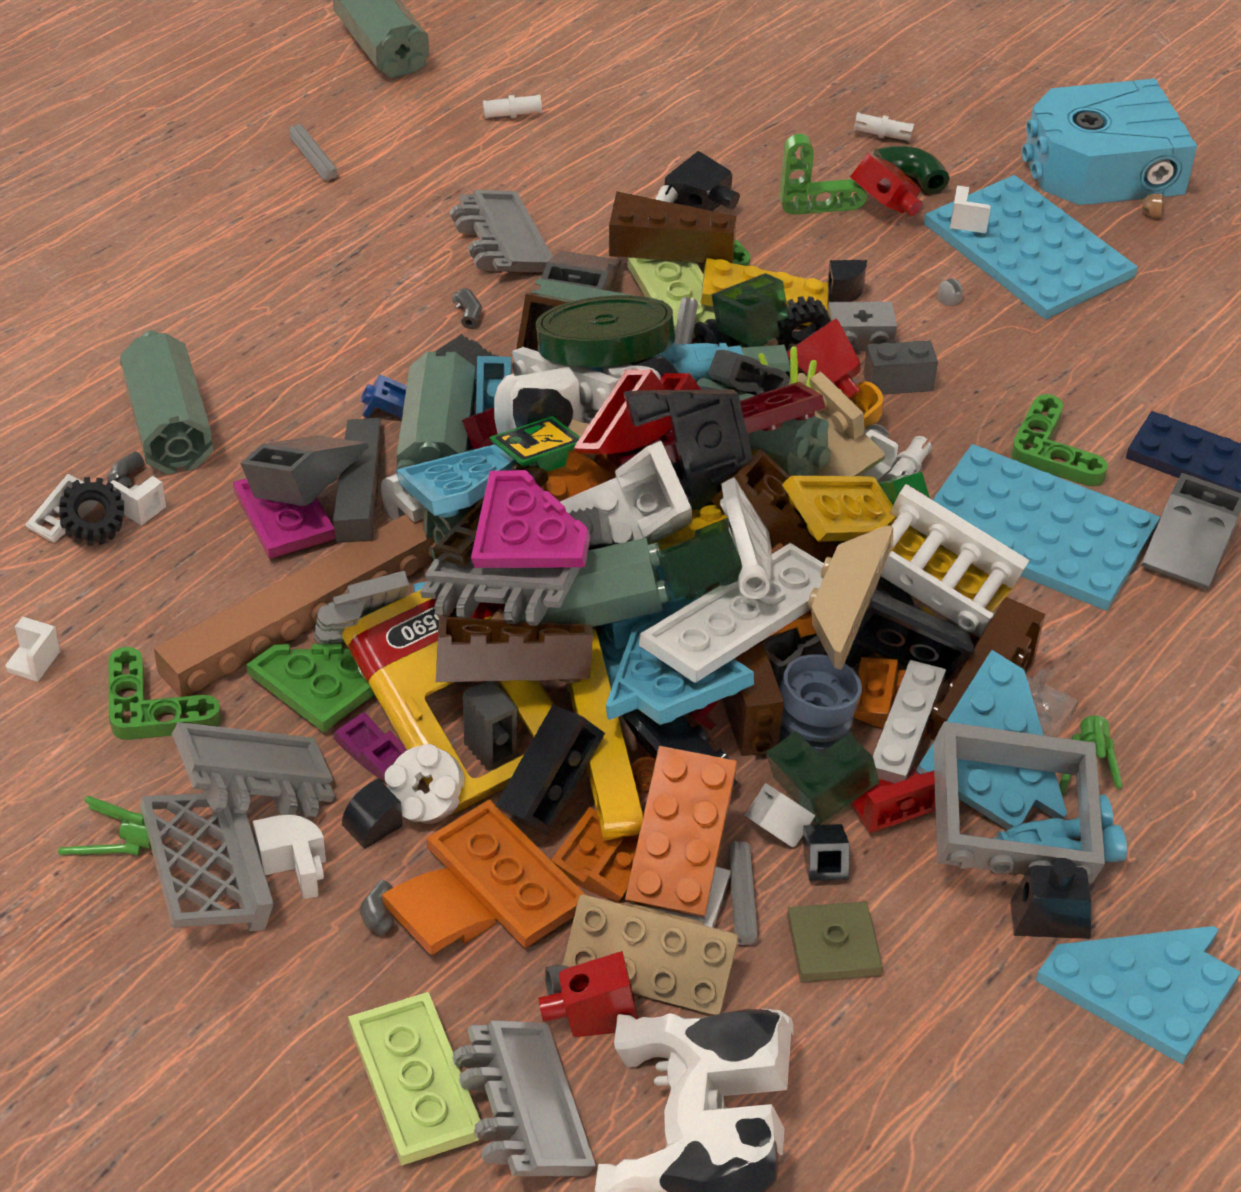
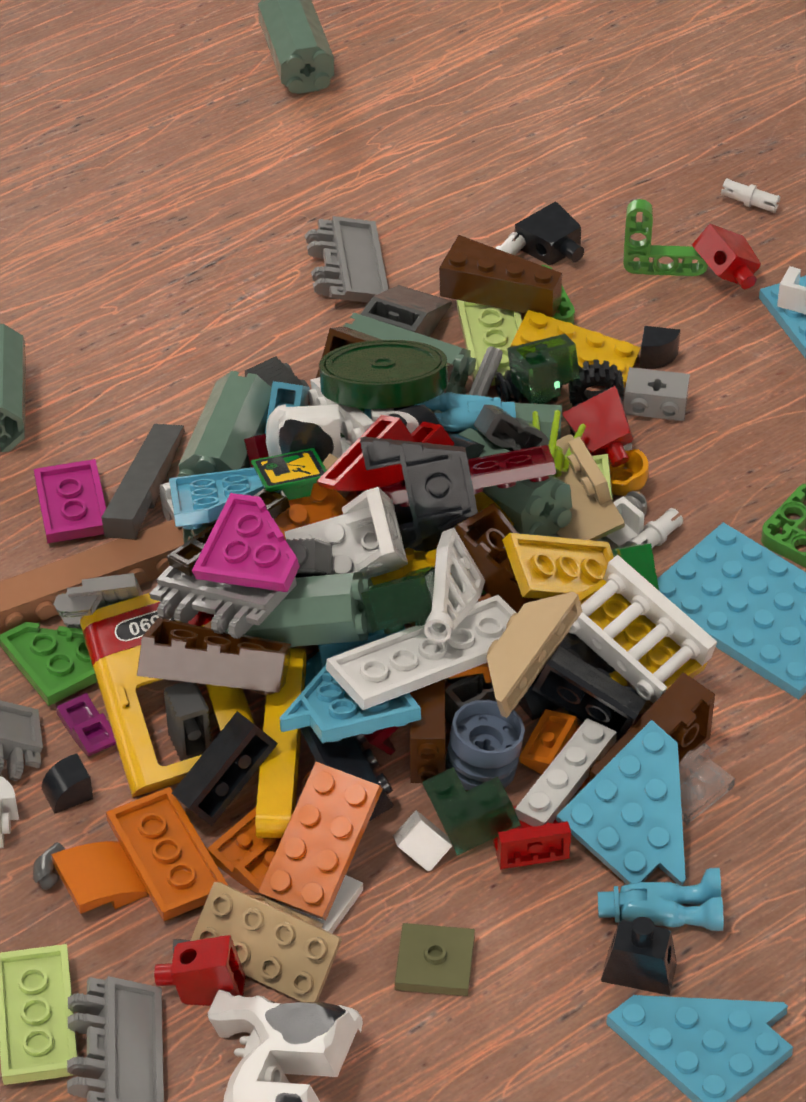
camera: 15 degrees right, 0 degrees up
dark grey slope [240,435,369,506] -> none
light grey axle [289,124,338,181] -> none
blue bracket [360,374,407,418] -> none
white plate [384,744,464,824] -> none
dark grey arm [452,288,482,329] -> none
white pin [483,94,542,119] -> none
light grey axle [728,841,758,946] -> none
black brick [803,824,850,881] -> none
dark grey brick [863,340,938,395] -> none
dark green cylinder [873,146,950,194] -> none
light grey window [933,721,1105,884] -> none
light grey hinge [937,278,963,306] -> none
bright green plant [1059,715,1122,795] -> none

